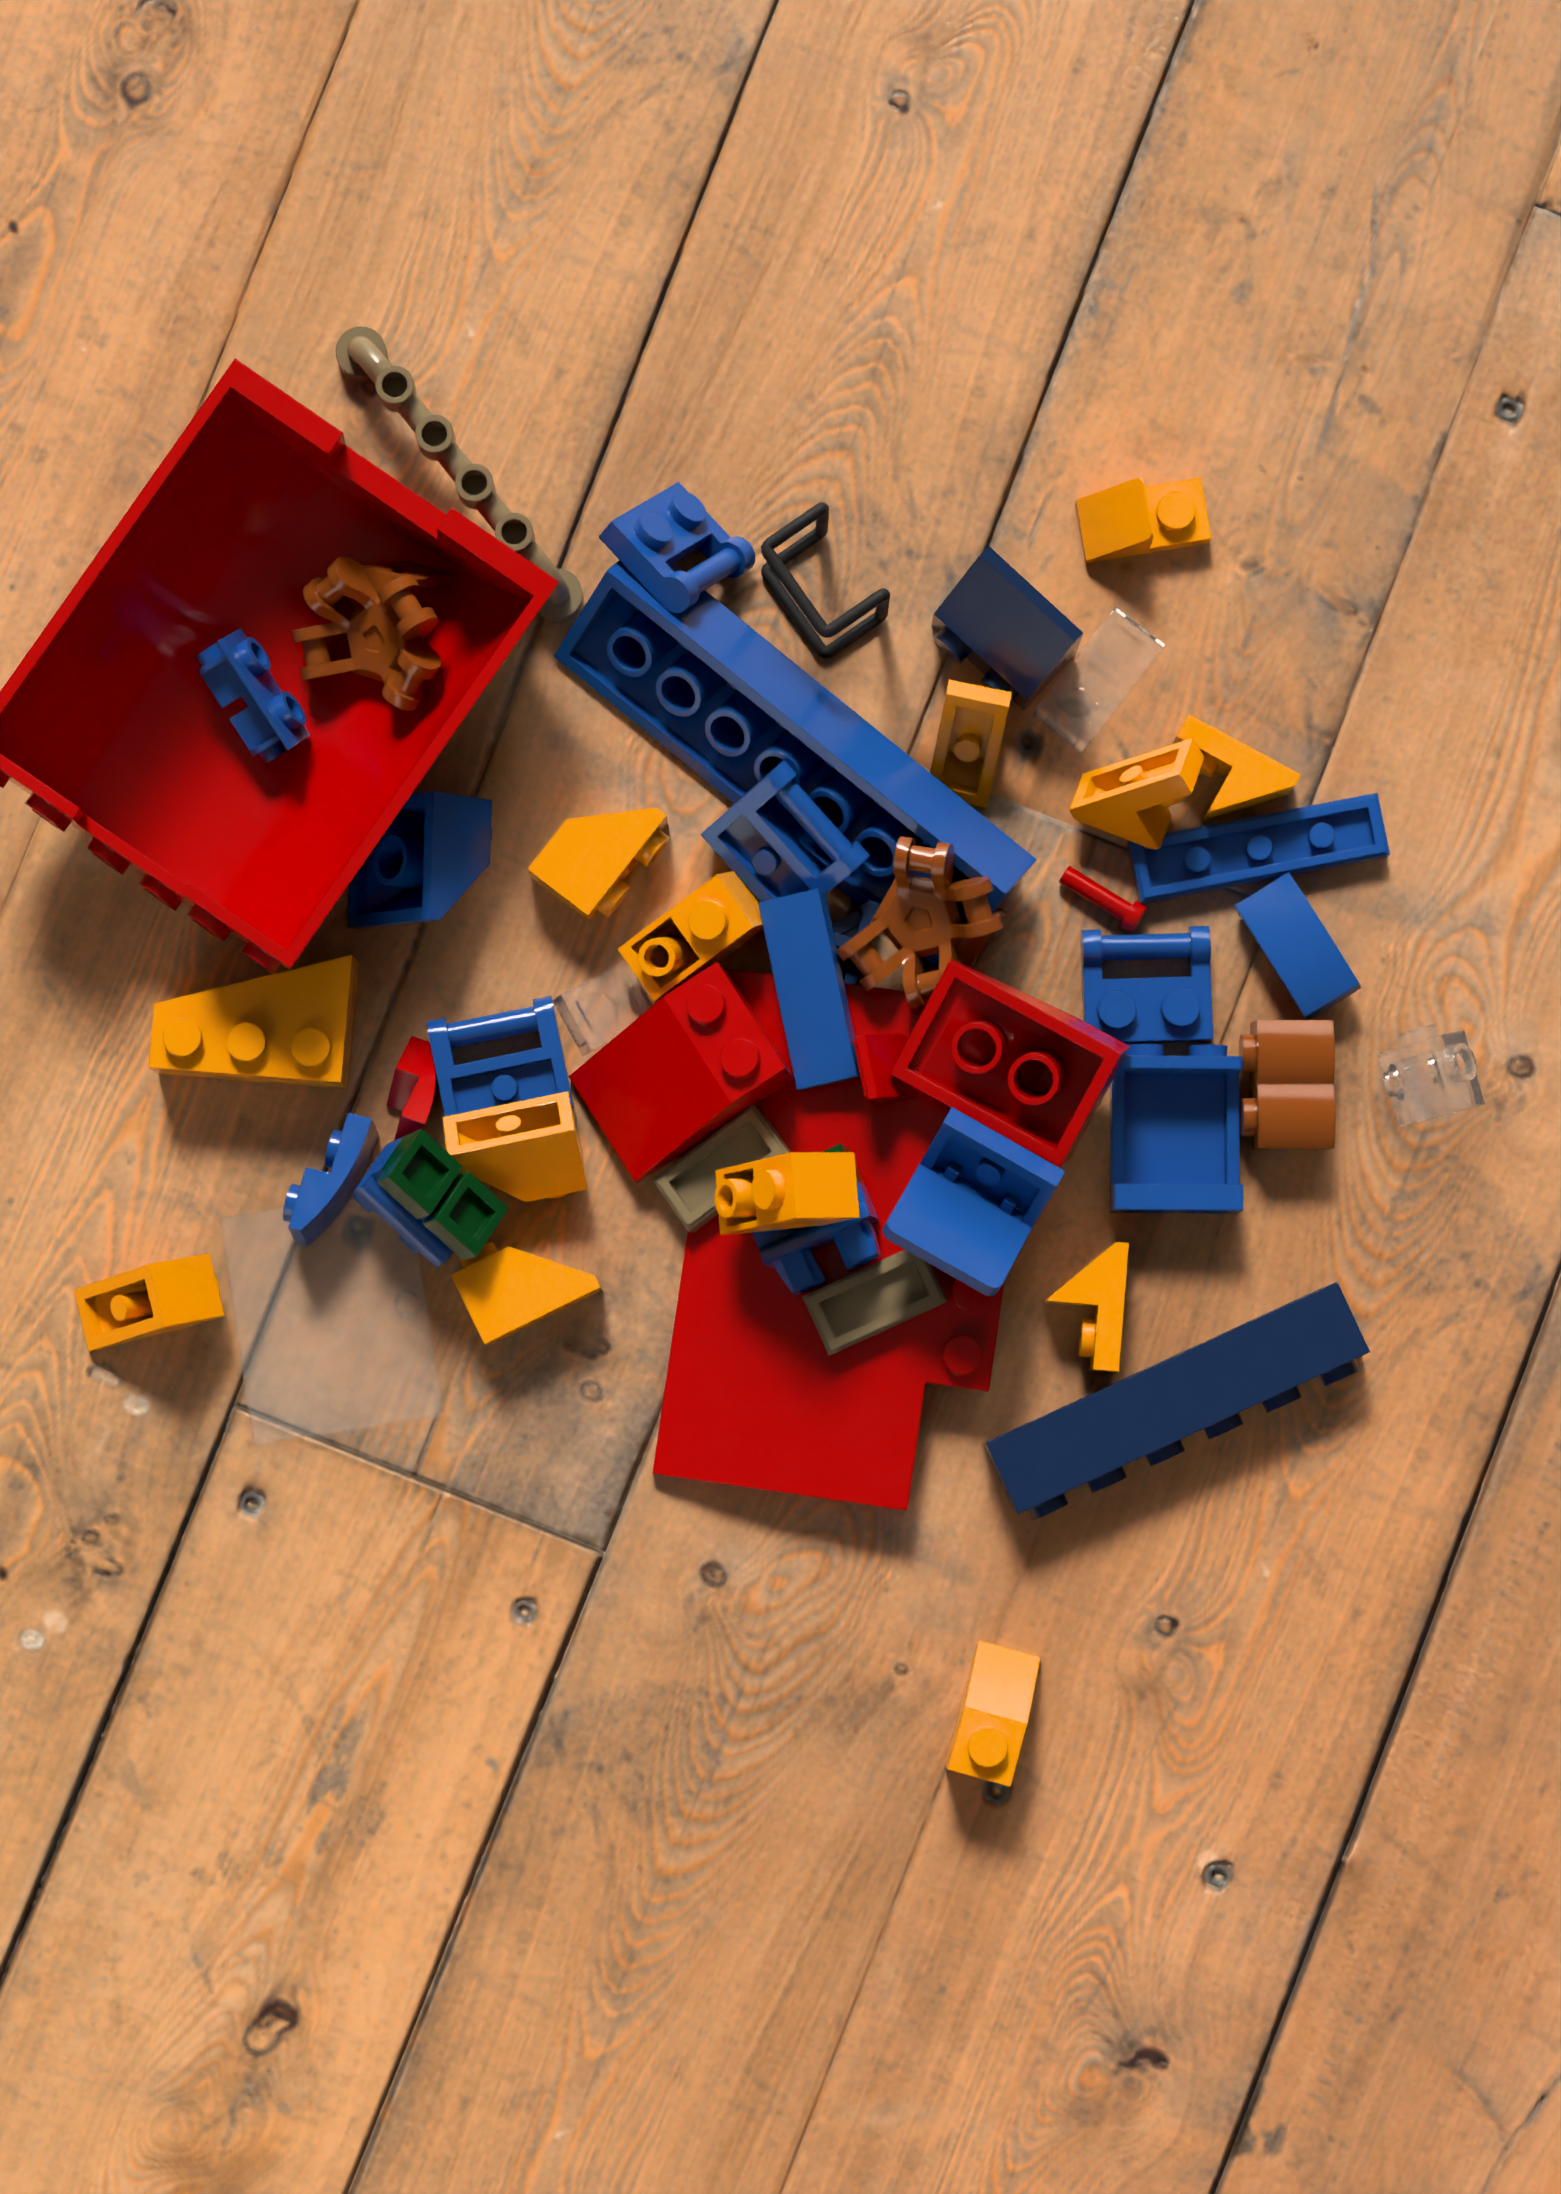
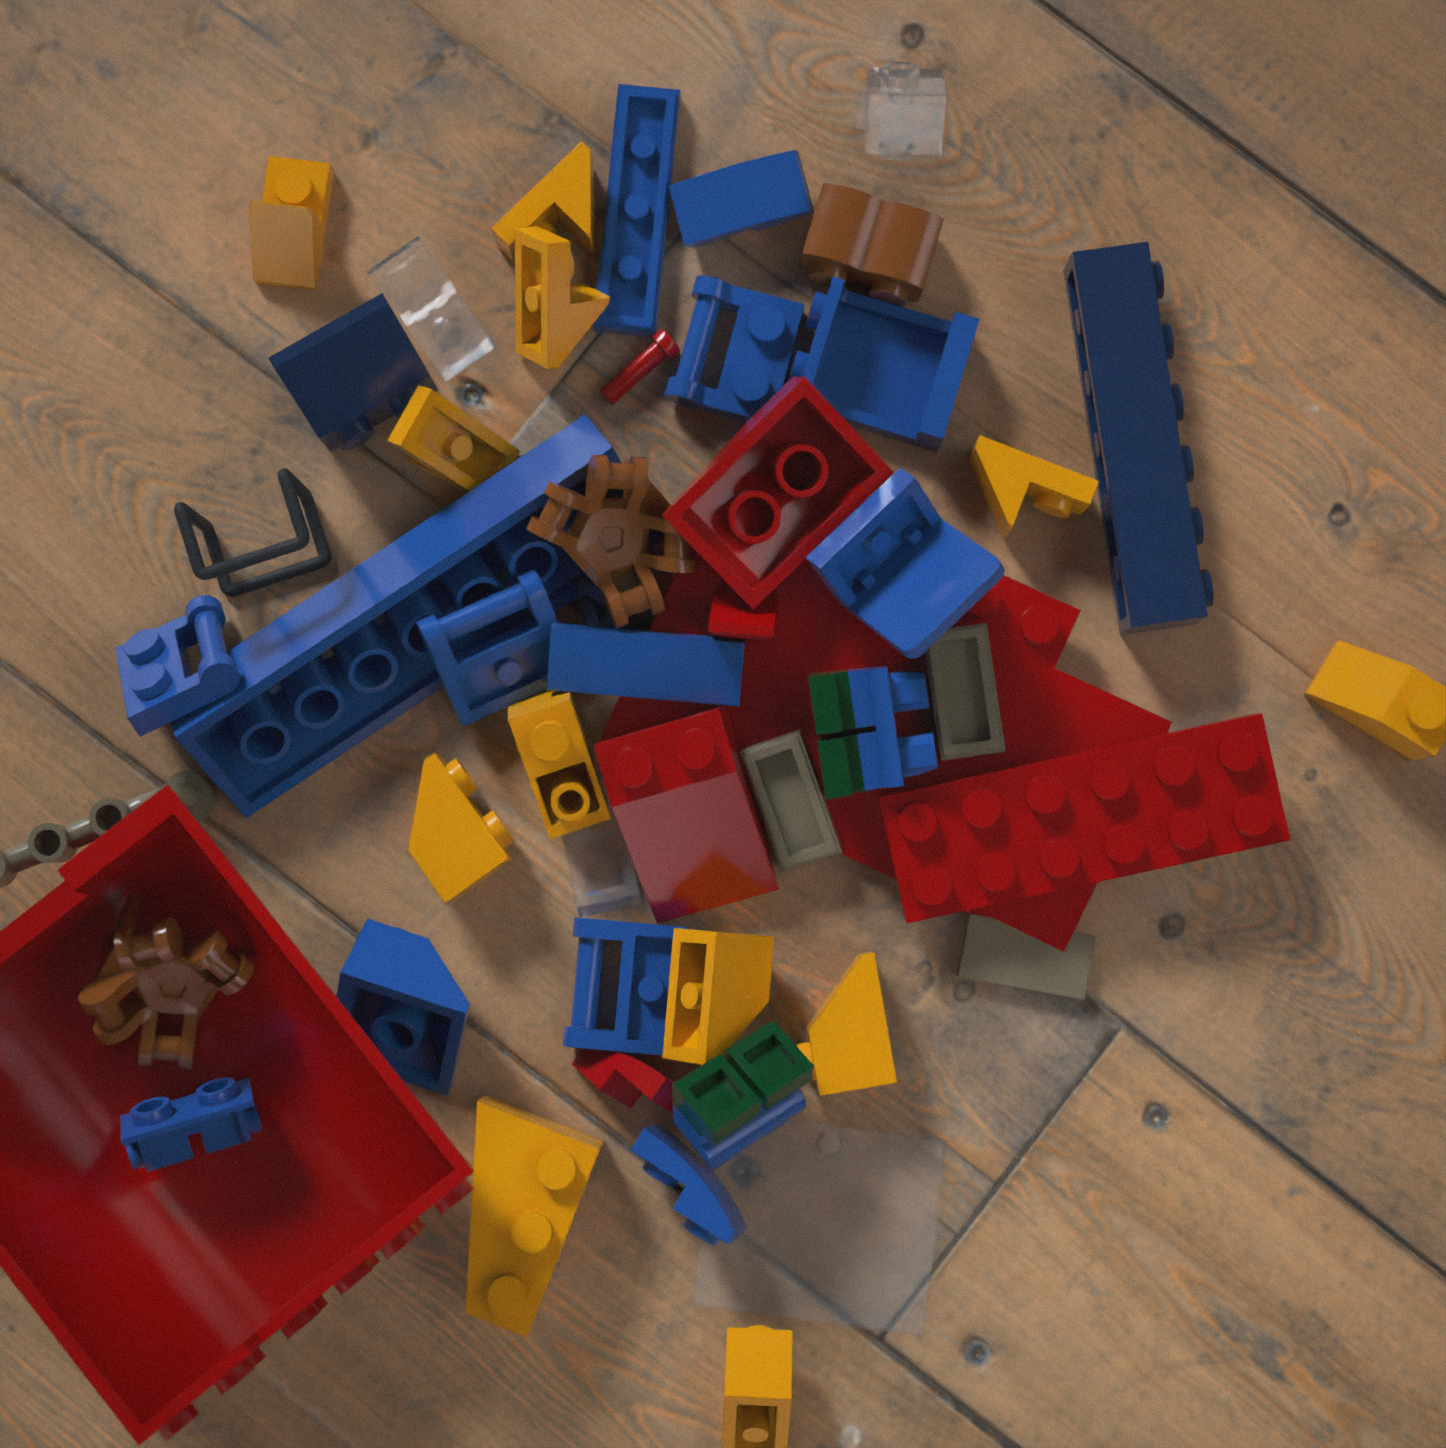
camera: 70 degrees left, 0 degrees up
light orange slope [714,1152,860,1235] -> none
none -> red plate [878,713,1291,924]
none -> dark tan tile [957,913,1096,1000]

